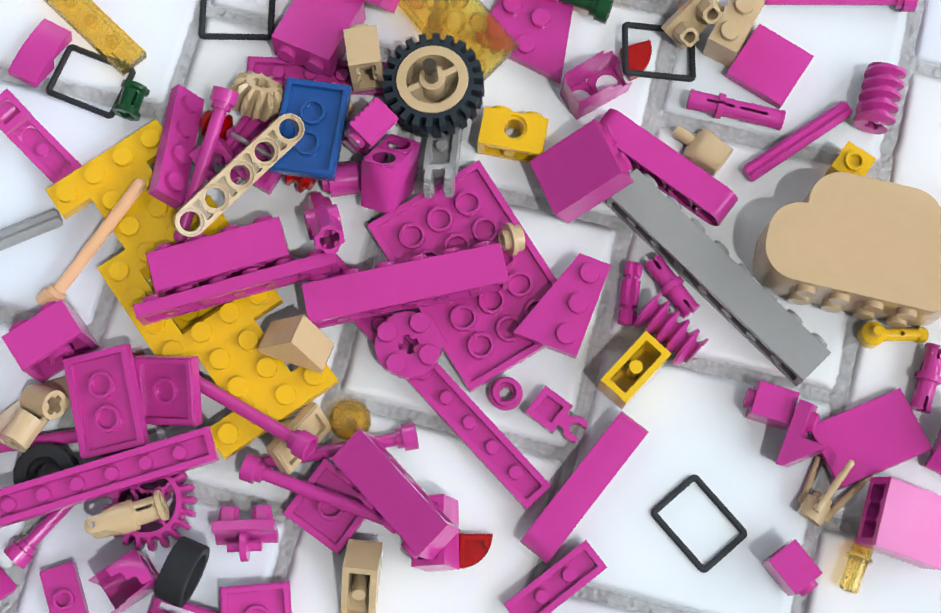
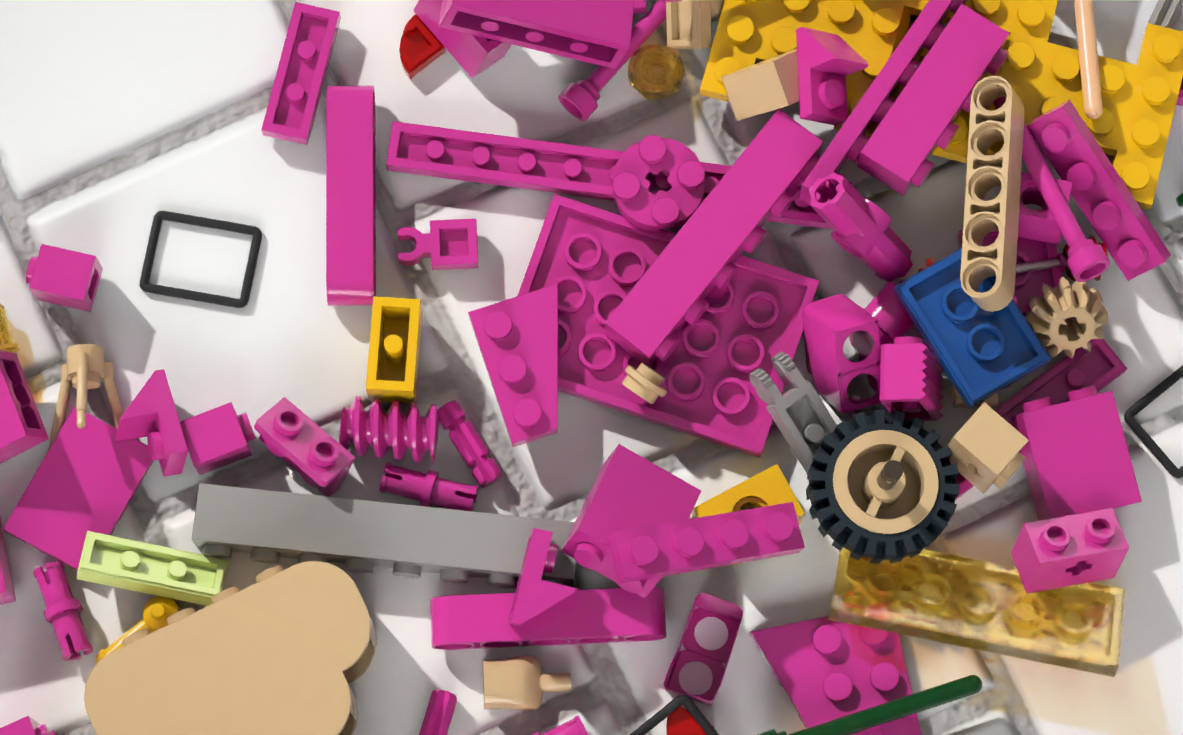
camera: 140 degrees right, 0 degrees up
dark pink plate [489,377,523,411] -> none
none -> yellowish green tile [76,531,229,606]
none -> dark pink bracket [254,397,356,497]
none -> dark pink slope [508,528,579,626]
none -> dark pink plate [608,502,805,584]
none -> dark pink slope [796,27,869,126]

